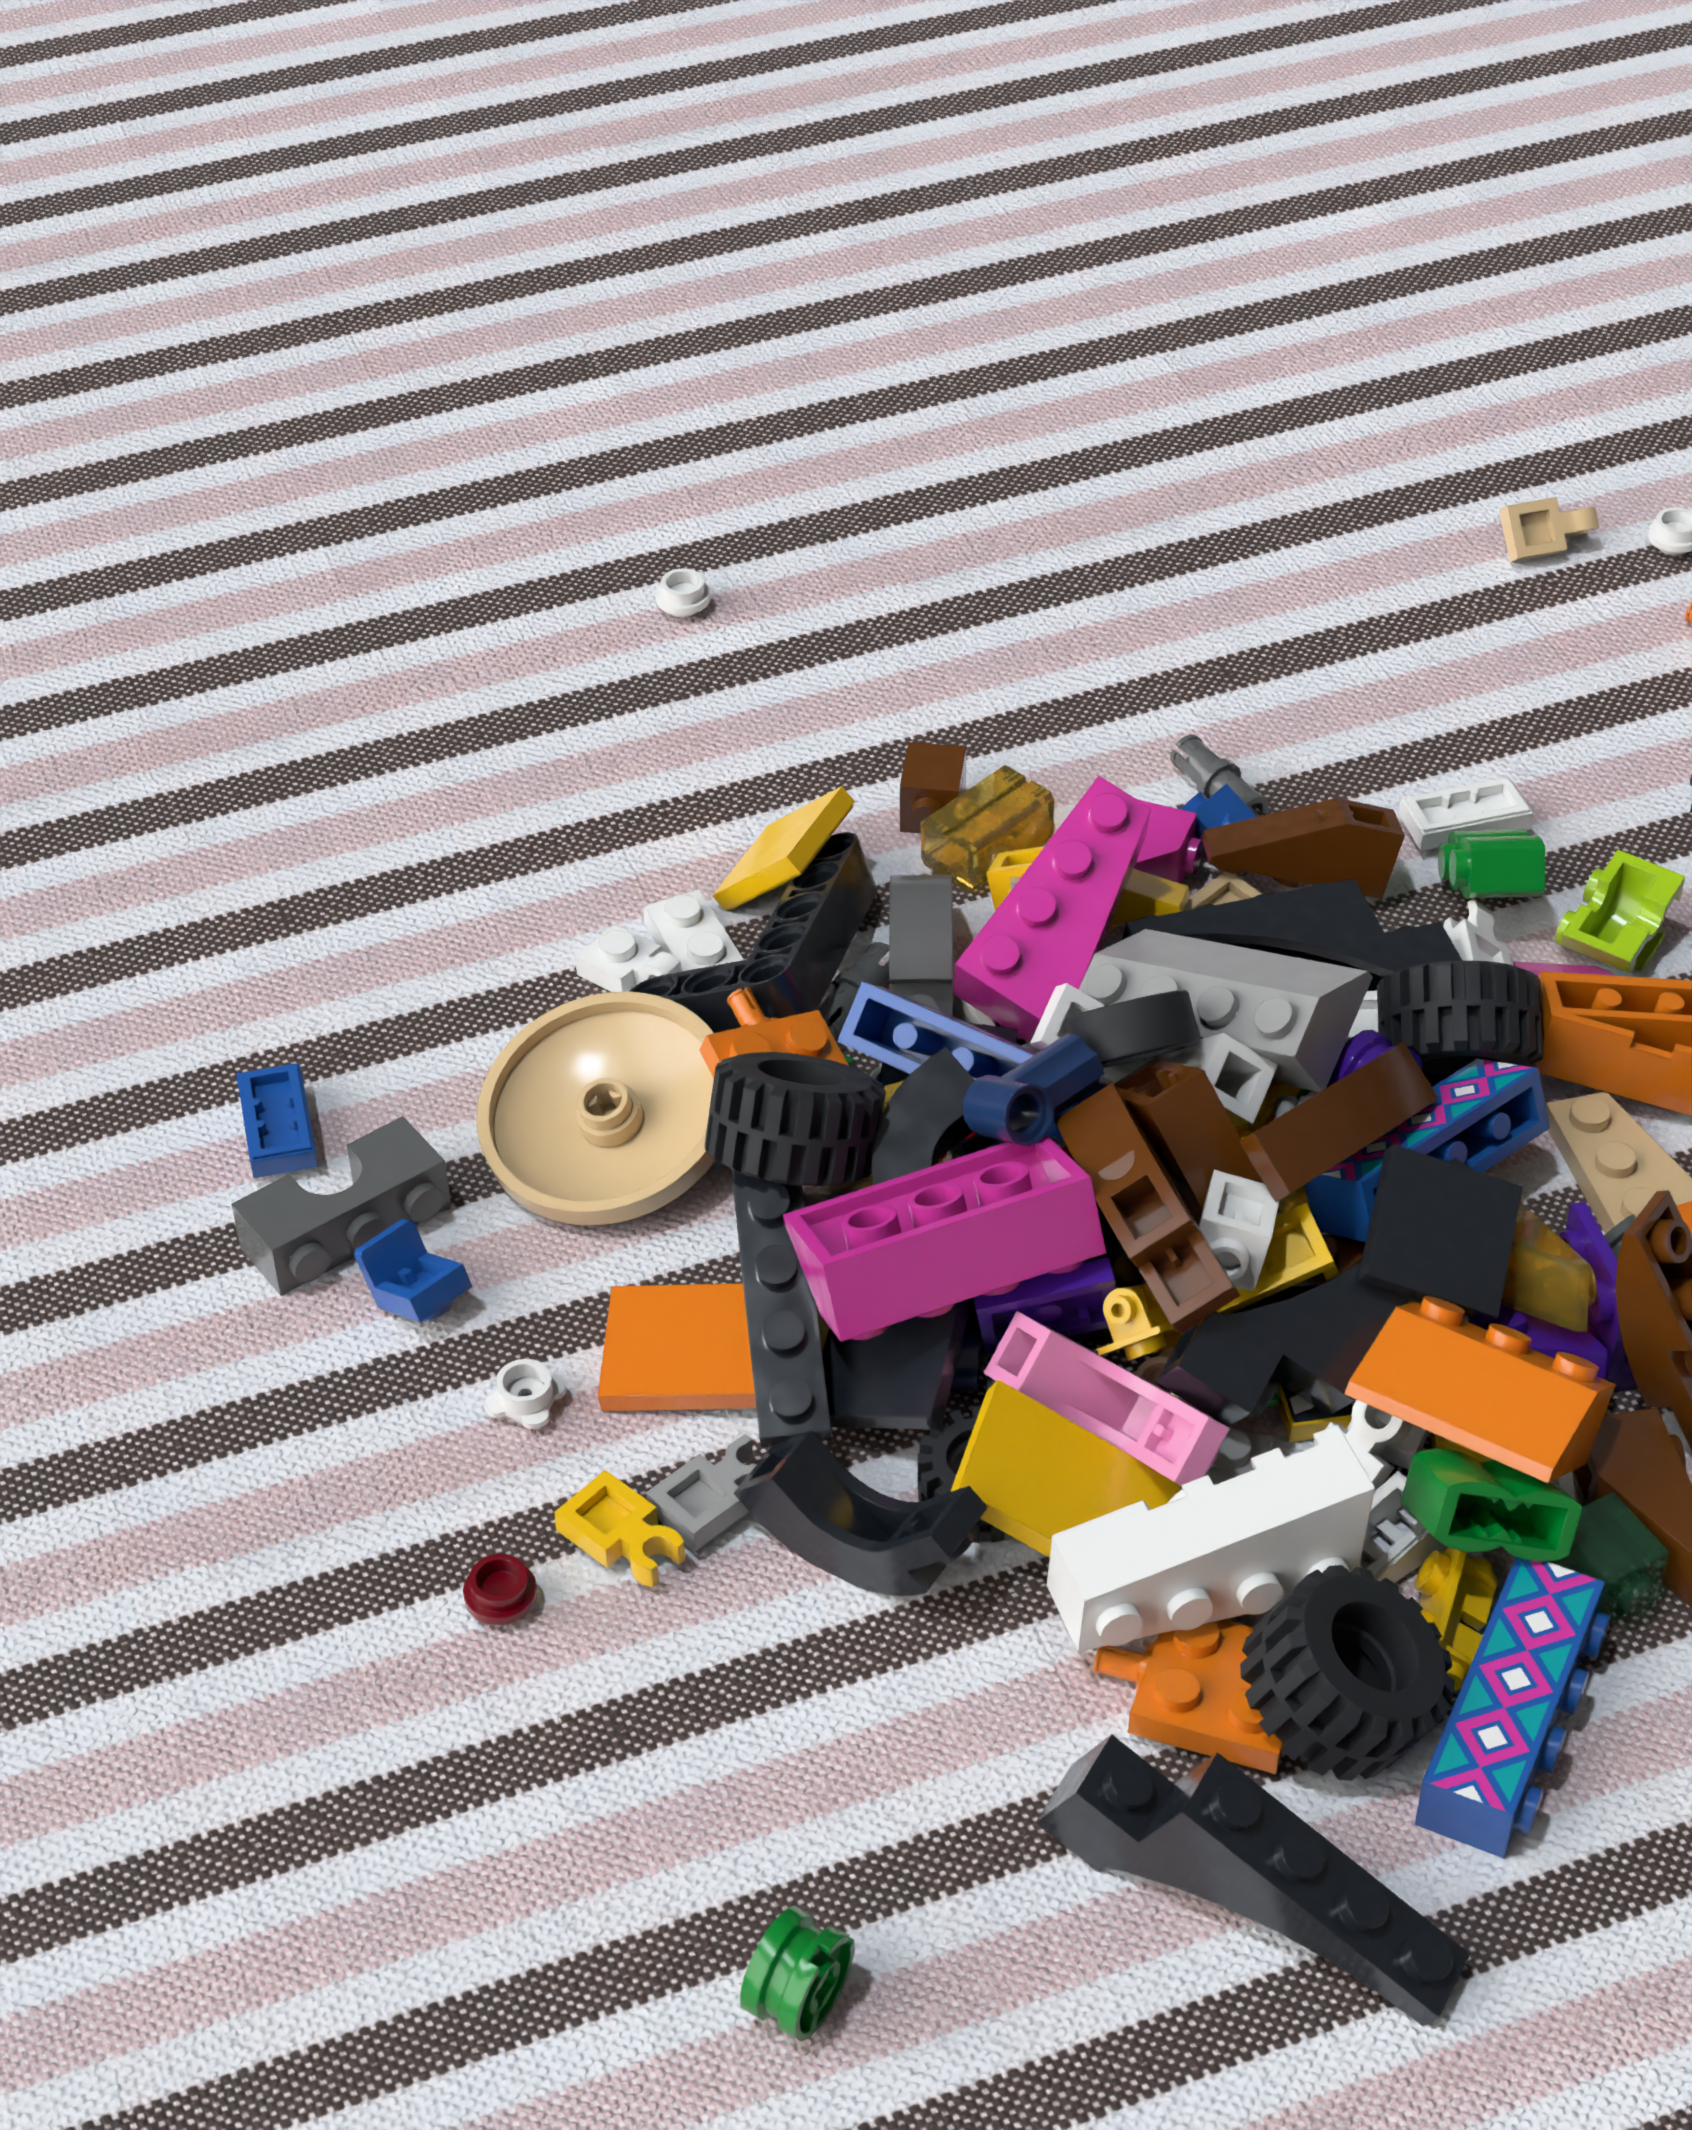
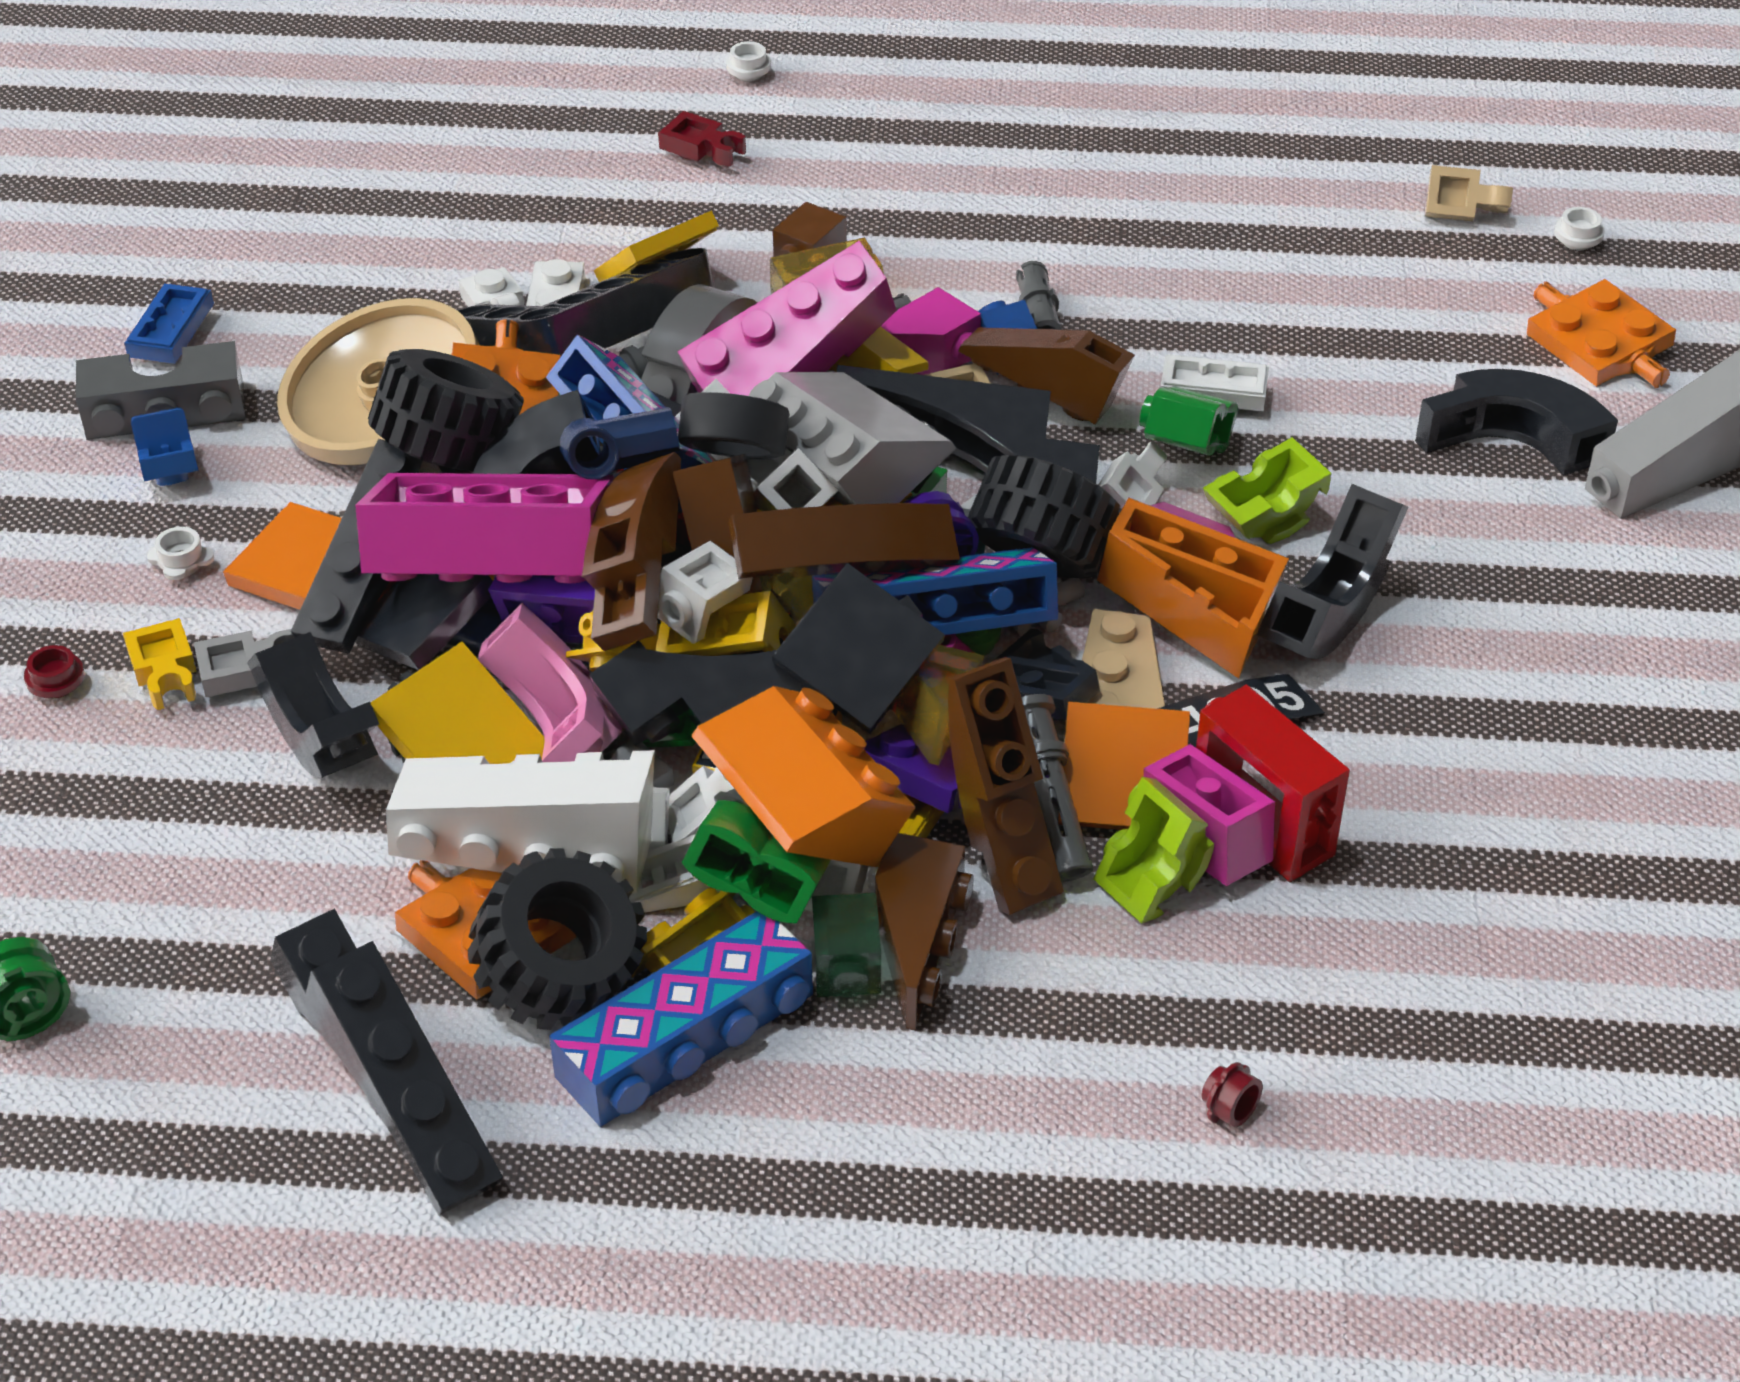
camera: 25 degrees right, 0 degrees up
none -> dark red plate [658,111,746,167]
none -> black wing [992,628,1100,720]

